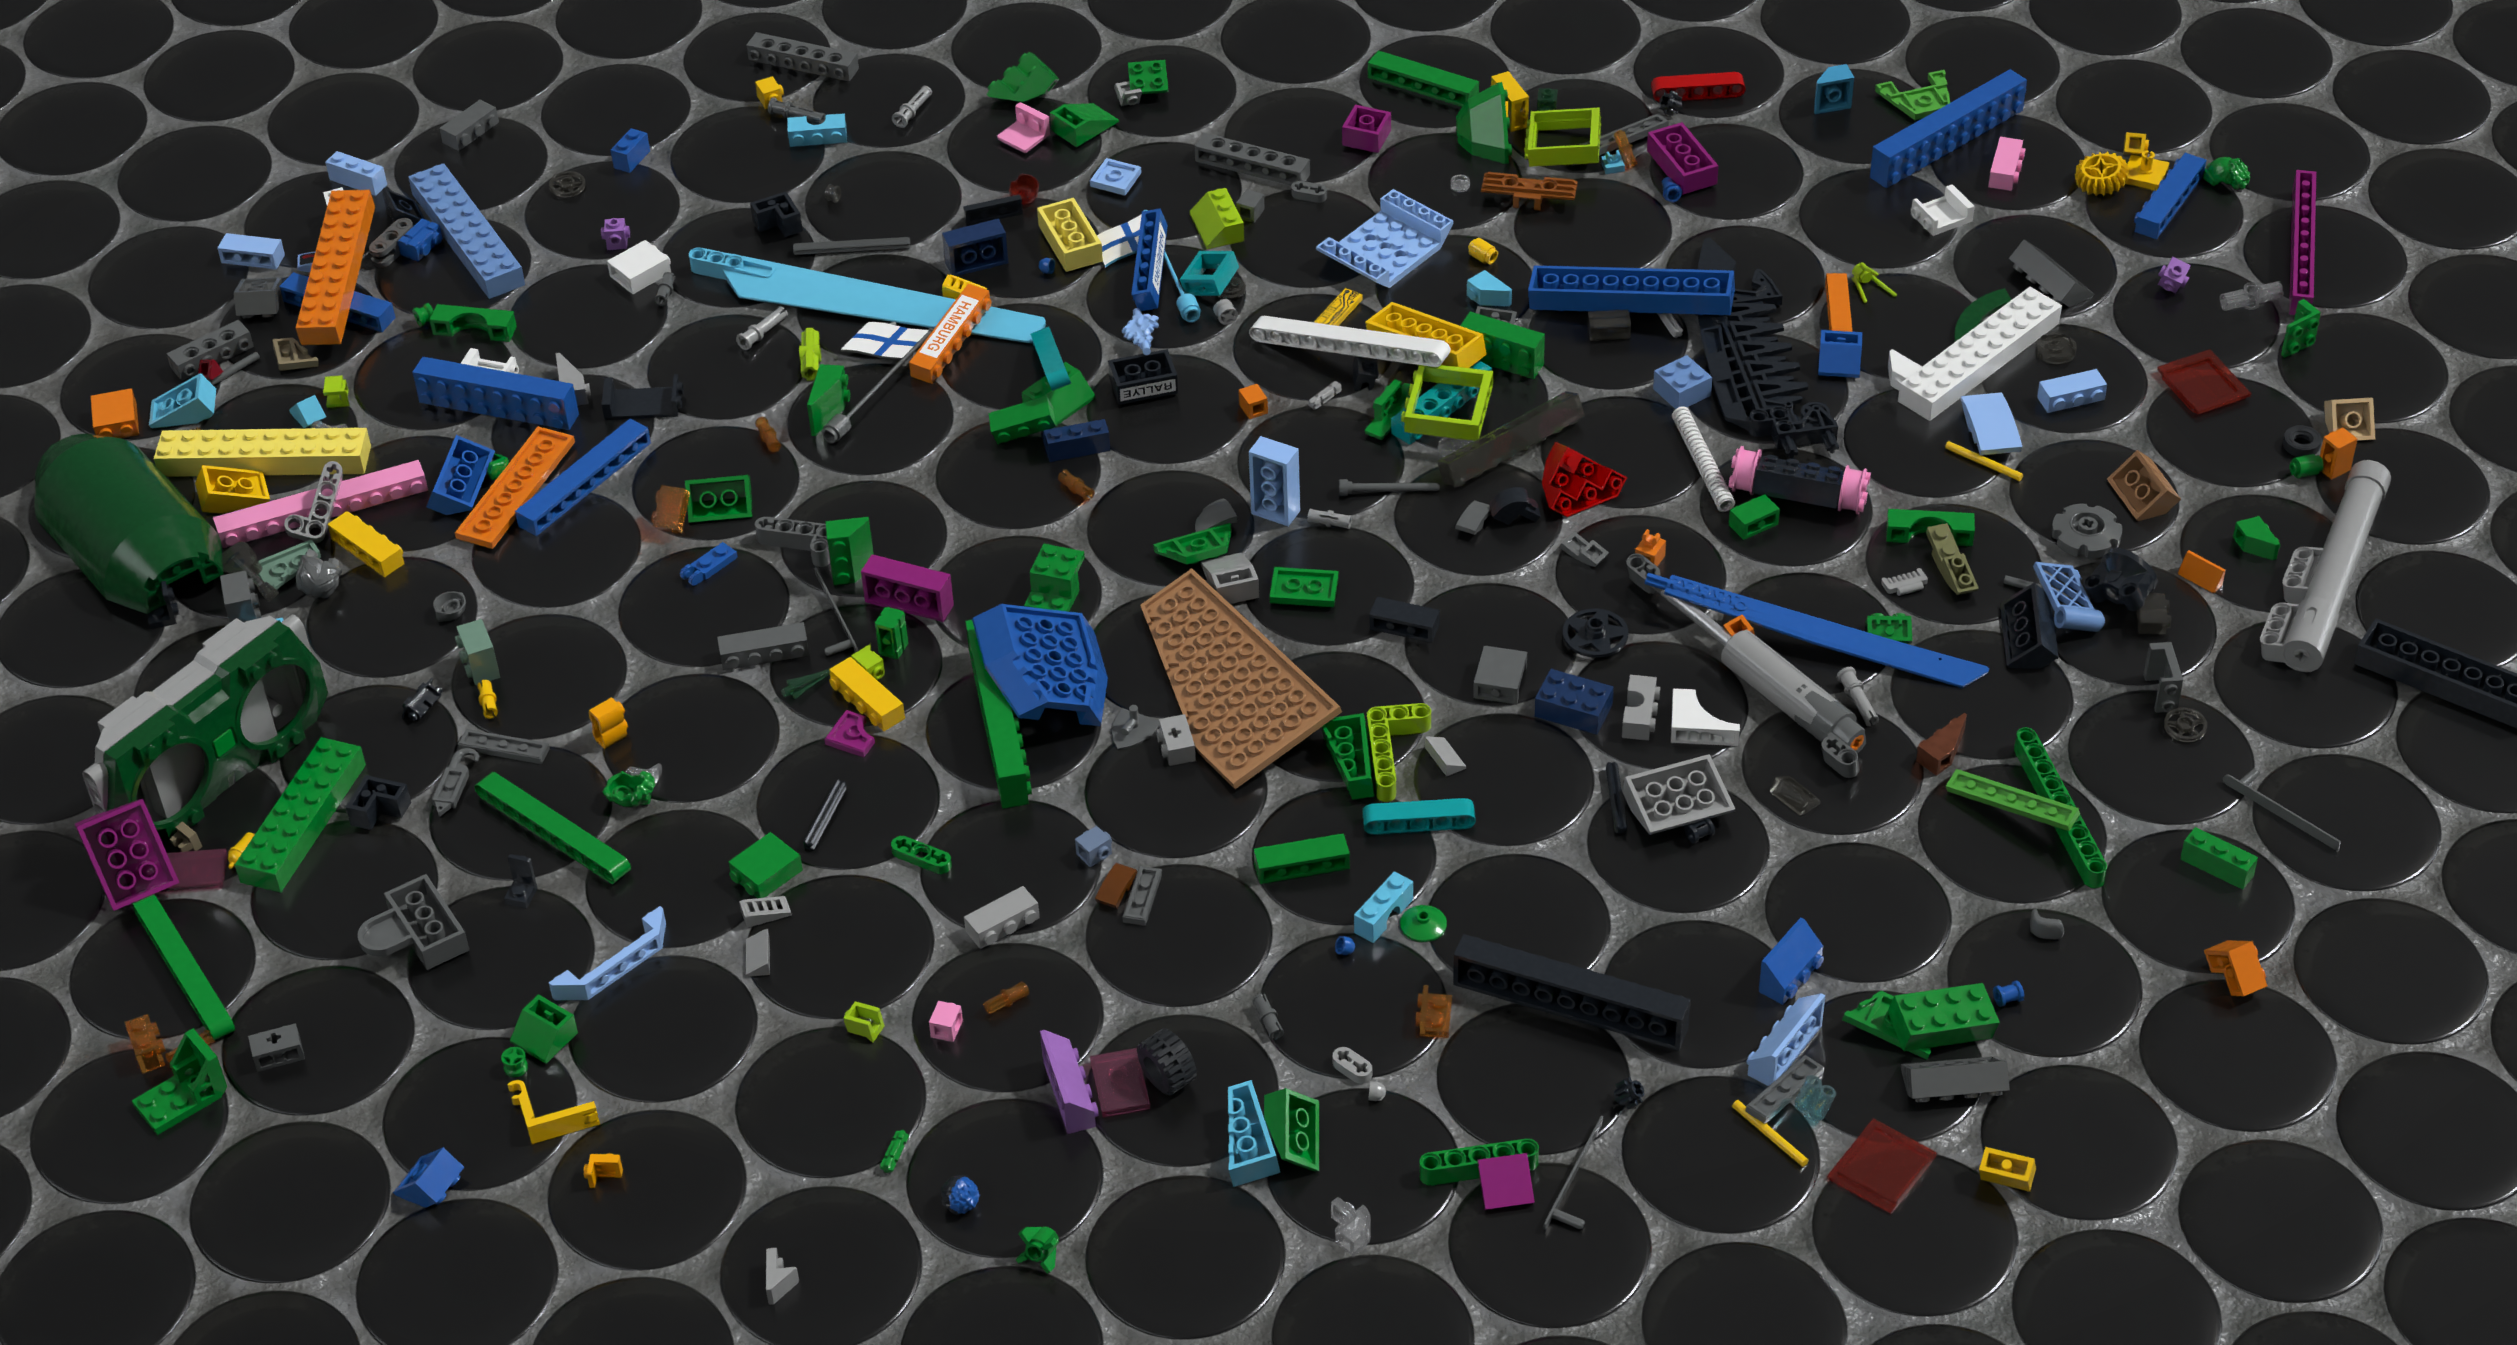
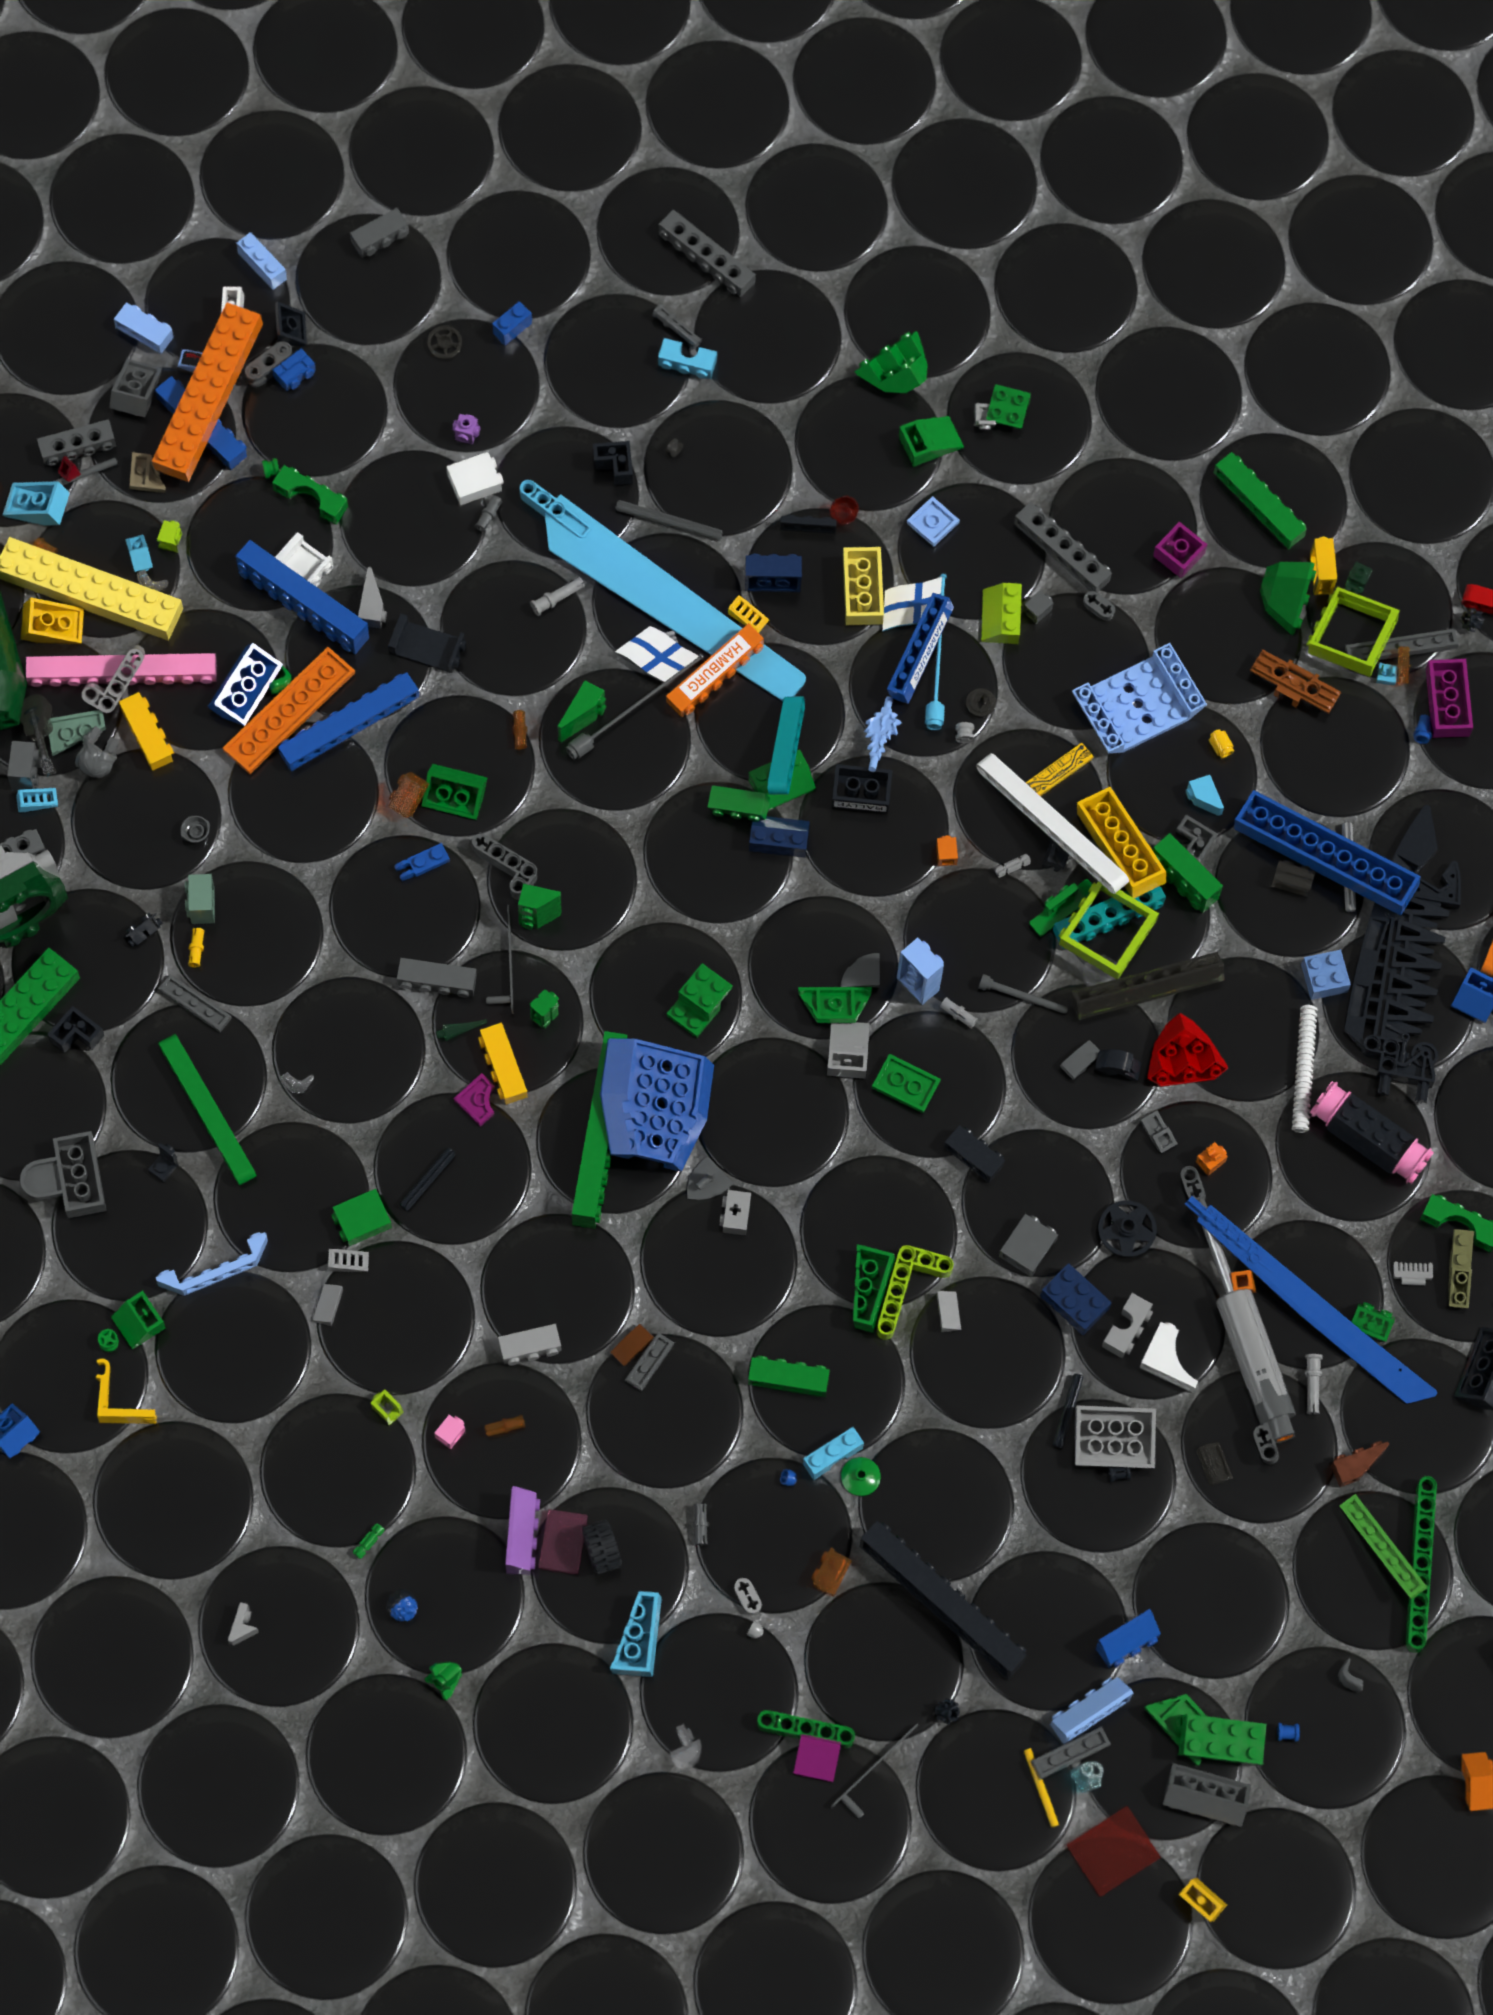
camera: 15 degrees right, 25 degrees up
medium blue brick [408,163,525,299] -> none
dark grey plate [432,748,479,816] -> none
light orange bracket [584,1154,623,1188] -> none
light orange brick [589,697,628,749] -> none
green hair [602,771,655,807] -> none
yellow brick [755,76,784,109] -> none
lime piece [799,328,821,381] -> none
lime window [851,644,885,680] -> none
magenta brick [861,554,954,622] -> none
green beam [891,836,952,874] -> none
light grey pin [892,86,932,128] -> none
bright pink bracket [997,102,1050,153] -> none
blue hinge [1039,258,1055,274] -> none
clear orange pin [1058,470,1095,501] -> none
sand blue brick [1075,826,1112,867] -> none
medium nougat wing [1140,569,1342,789] -> none
teal window [1180,251,1239,296] -> none
green slope [1264,1088,1319,1172] -> none
teal beam [1362,798,1476,834] -> none
clear tile [1451,175,1470,192] -> none
green brick [1729,494,1780,540] -> none

